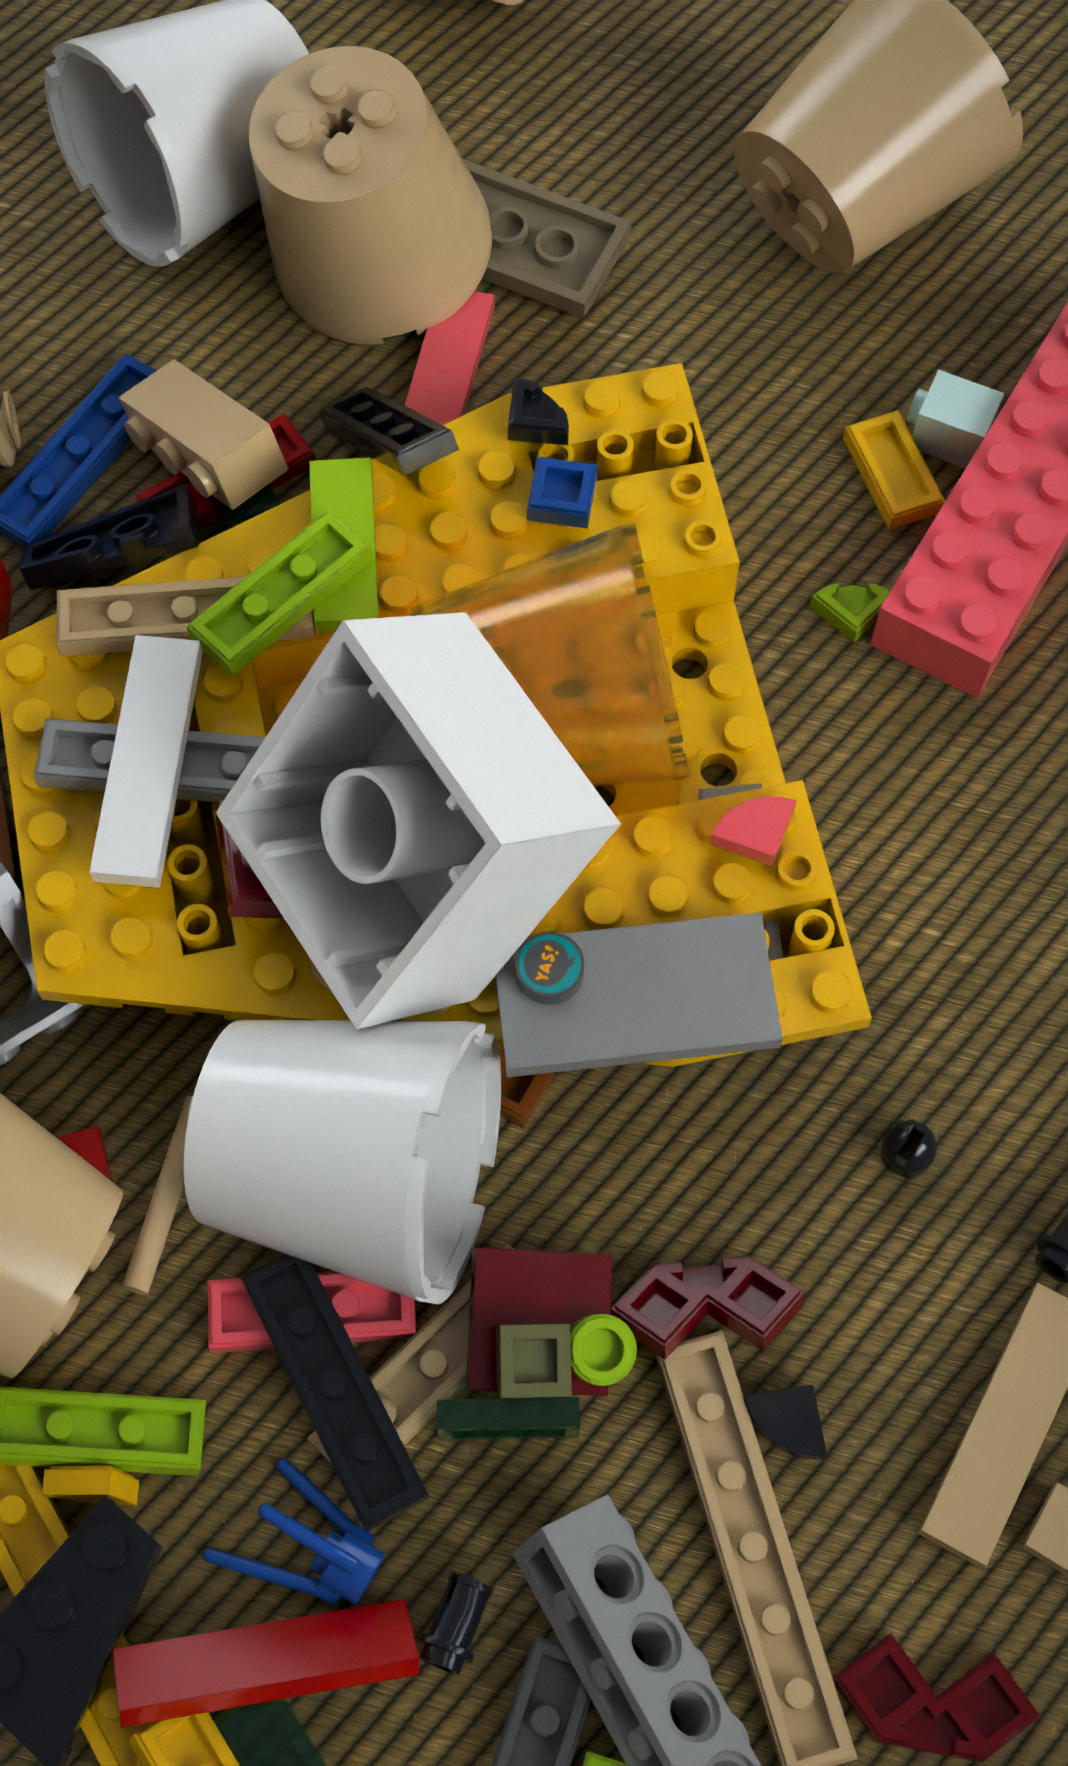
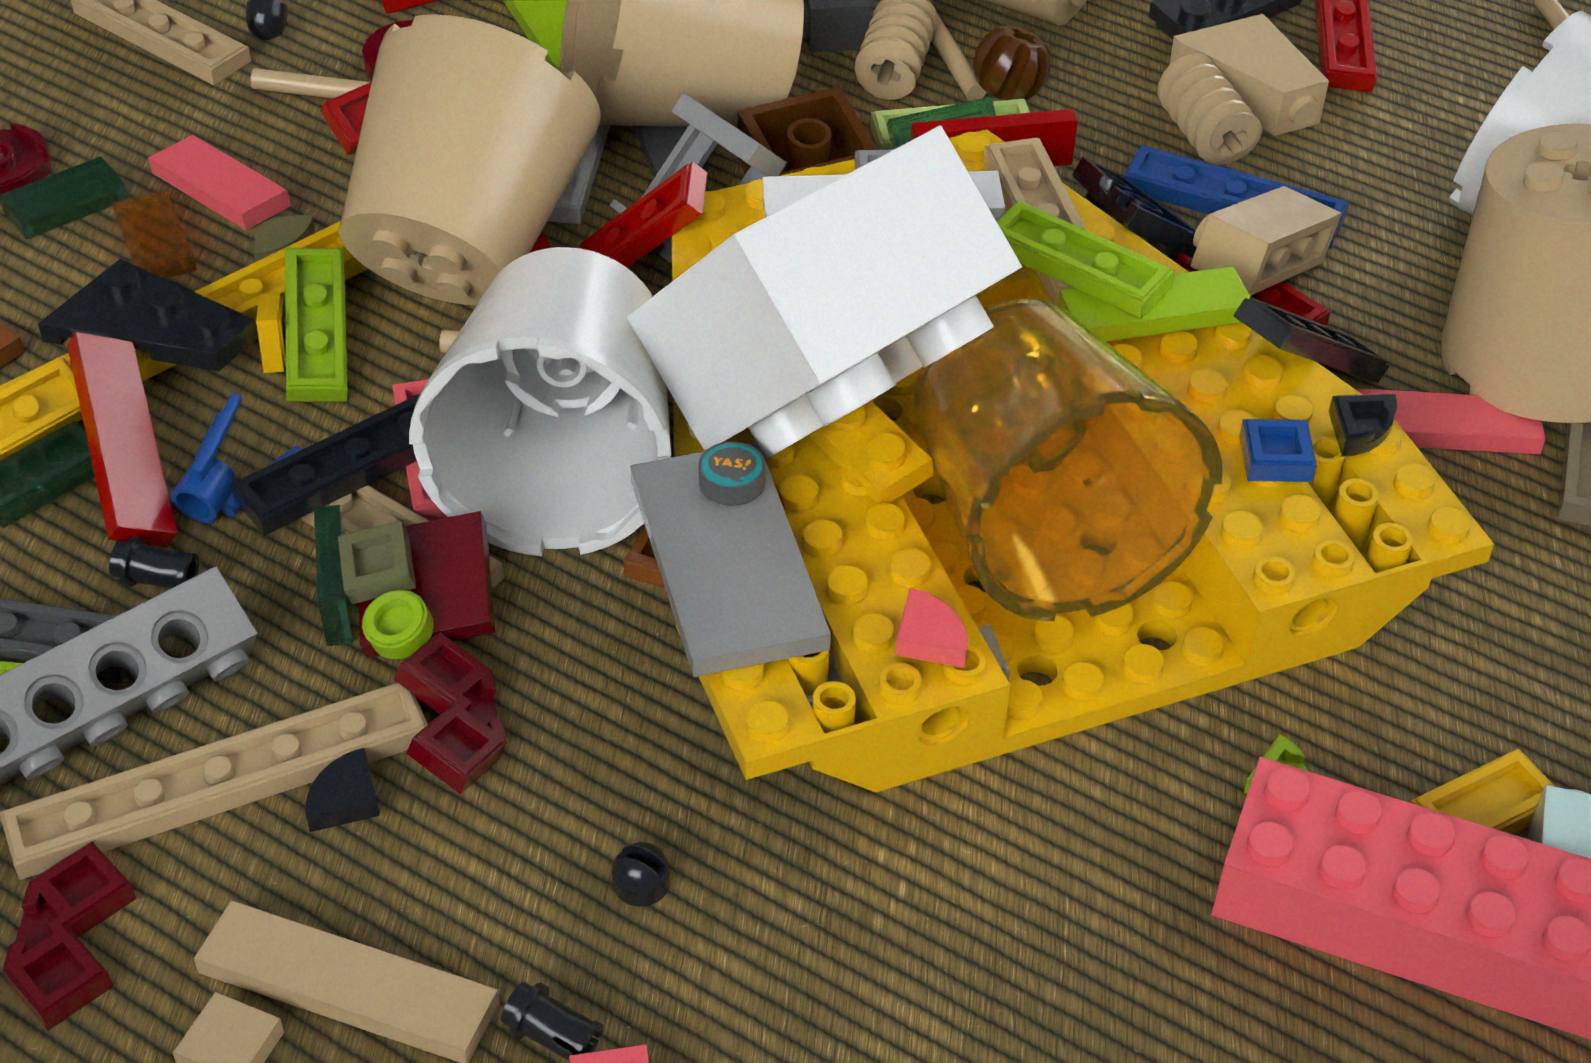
camera: 80 degrees right, 20 degrees down
none -> red tile [579,162,707,268]

